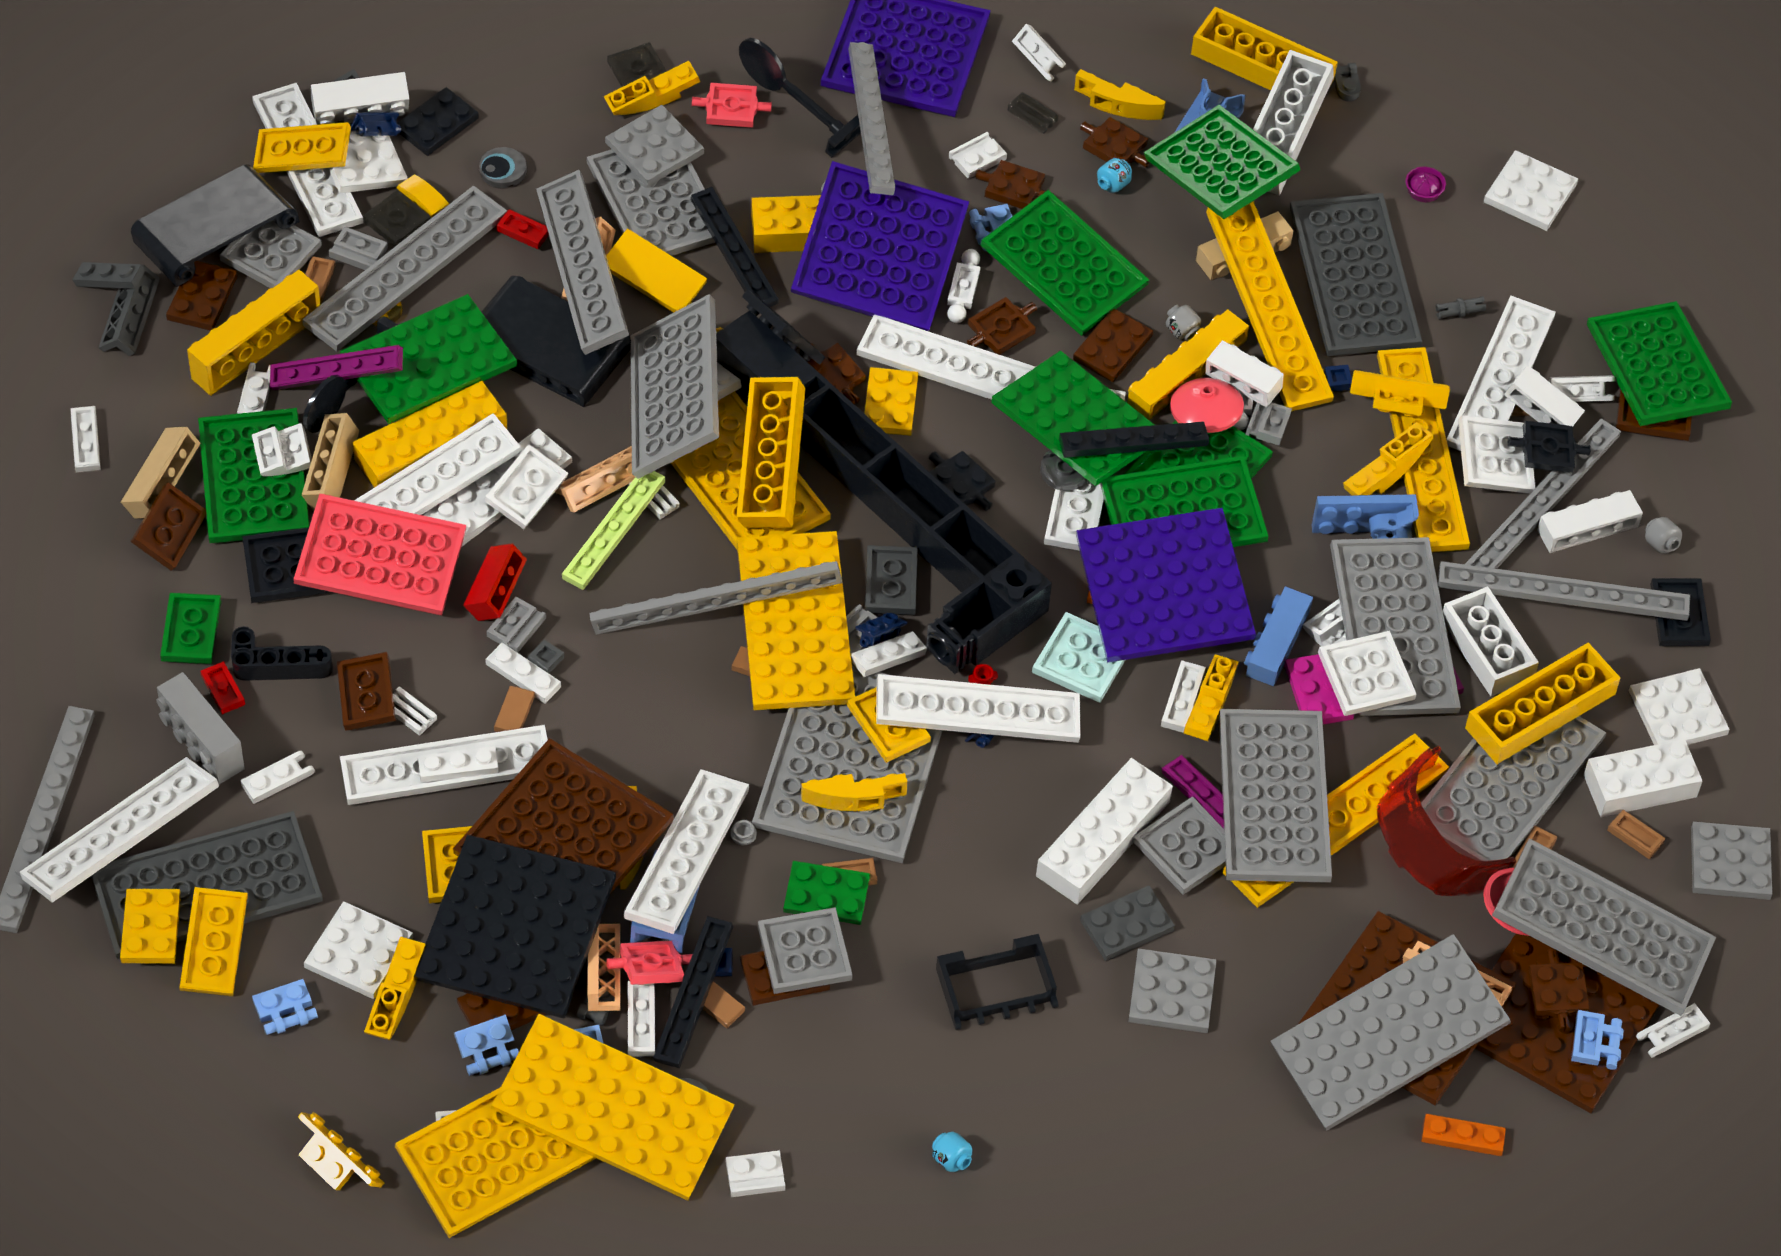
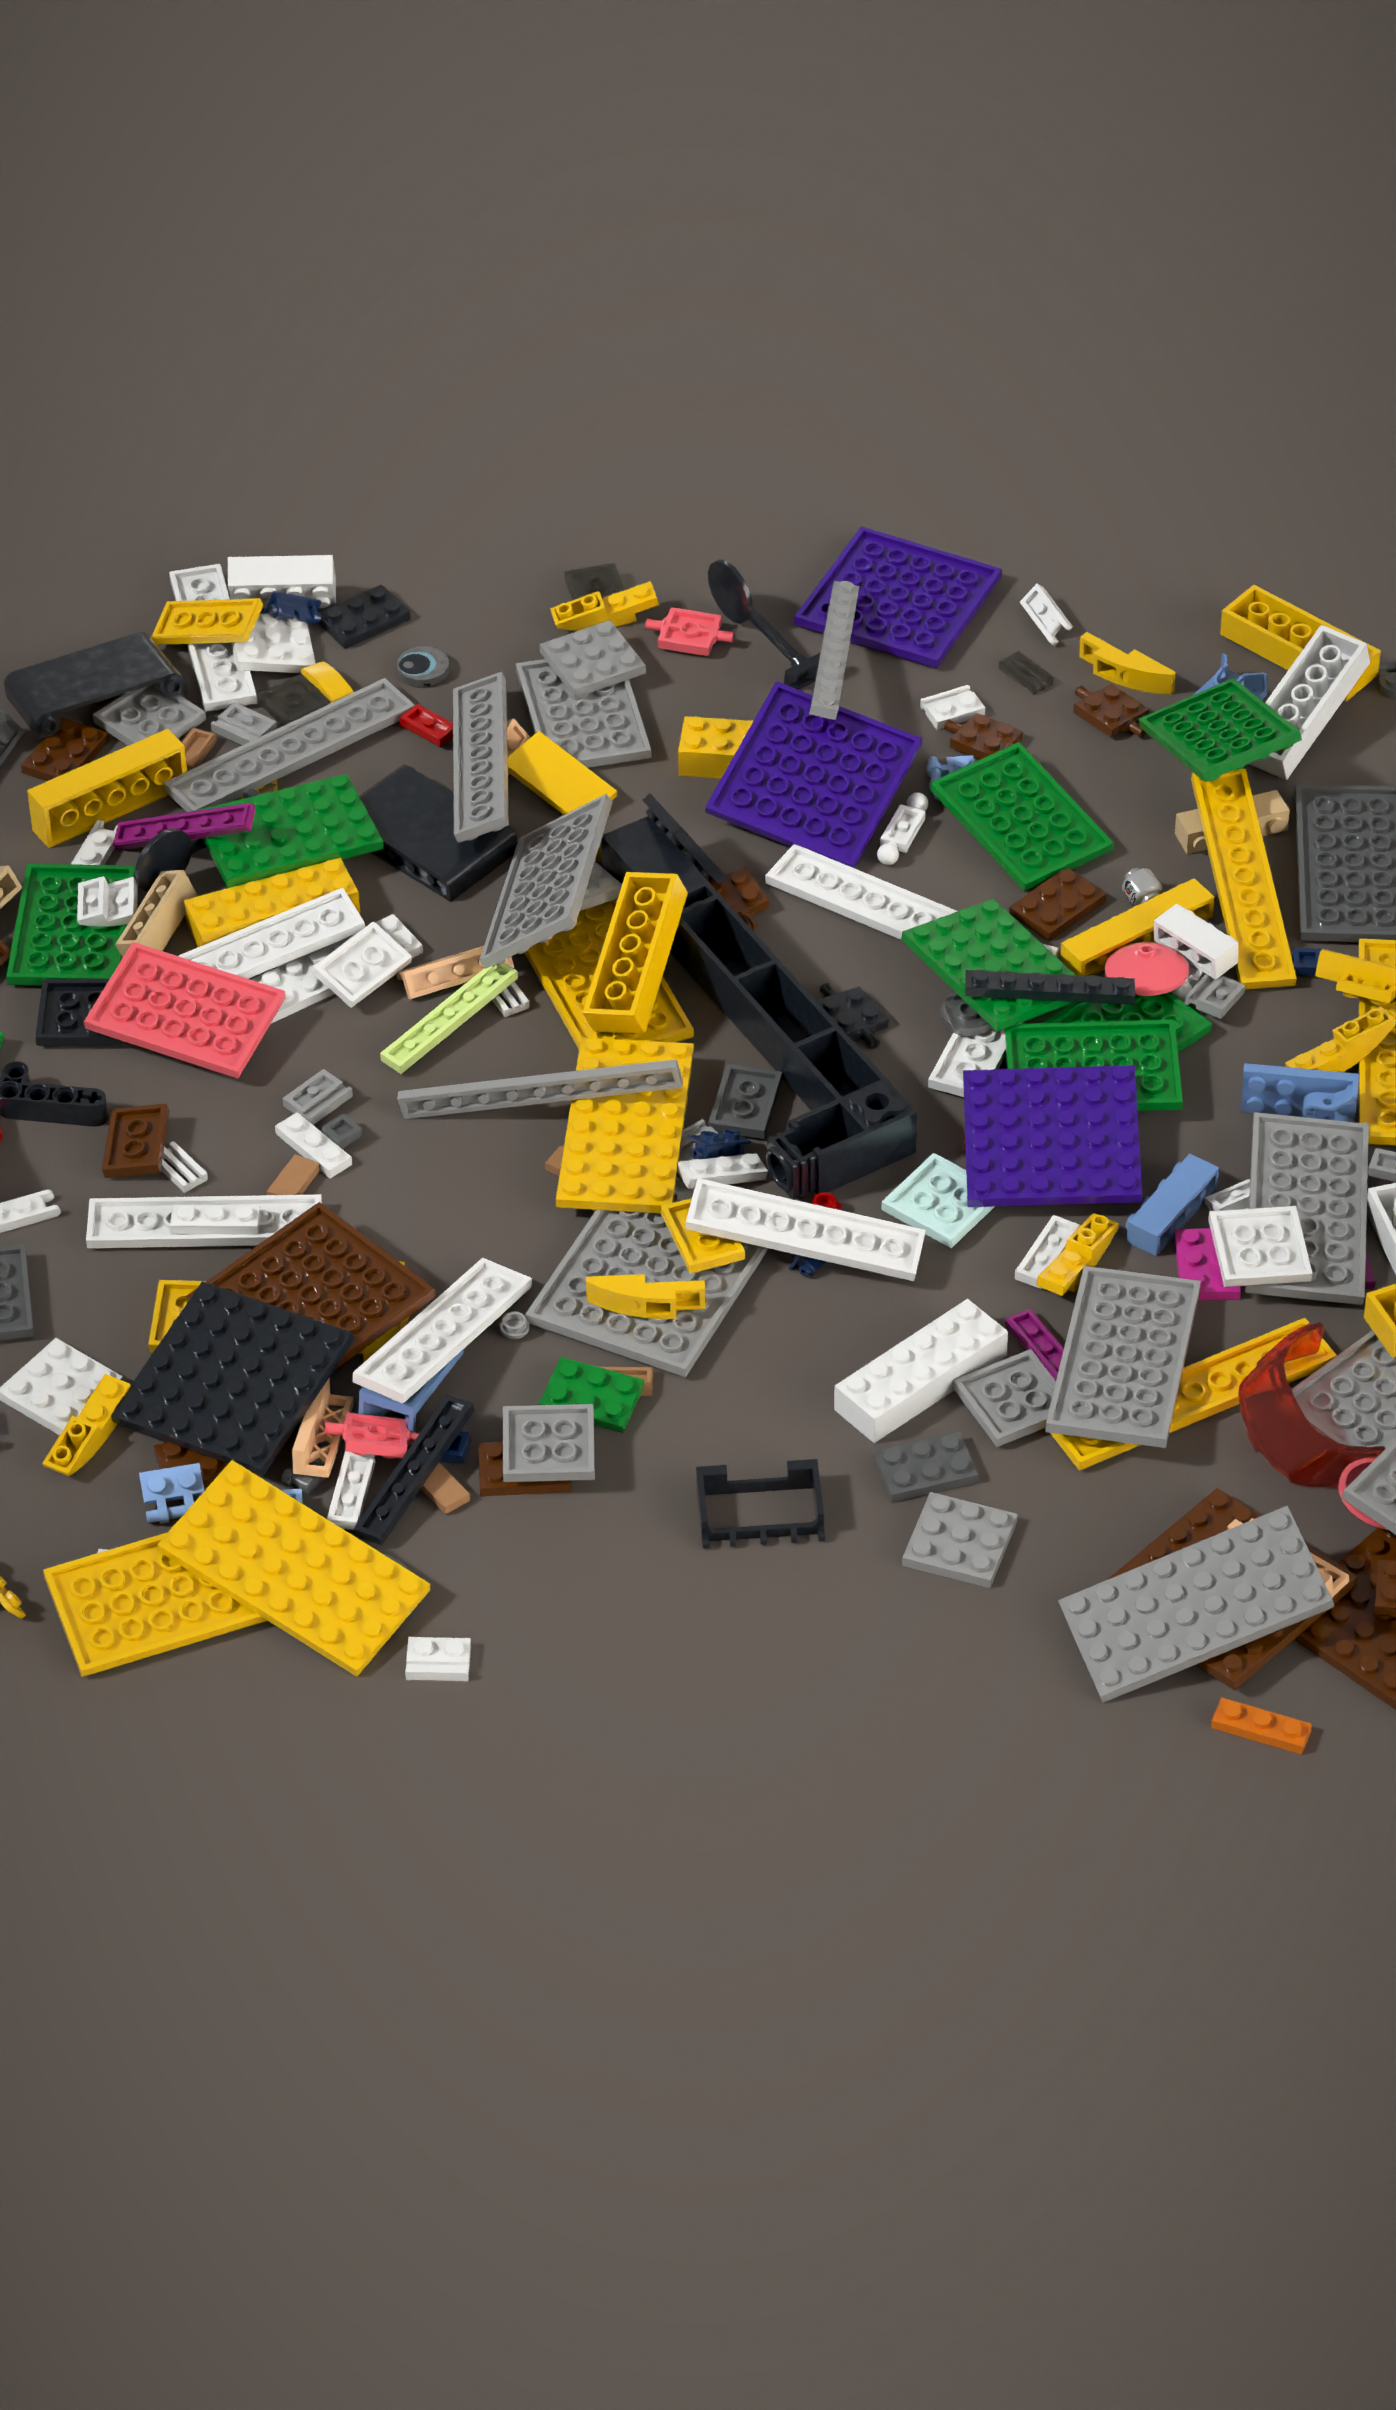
camera: 15 degrees right, 10 degrees down
red brick [463,543,527,621] -> none
black plate [690,187,779,307] -> none
yellow plate [864,367,918,436] -> none
medium azure head [932,1132,972,1172] -> none
reddish brown plate [967,297,1037,355] -> none
medium azure head [1097,158,1132,193] -> none

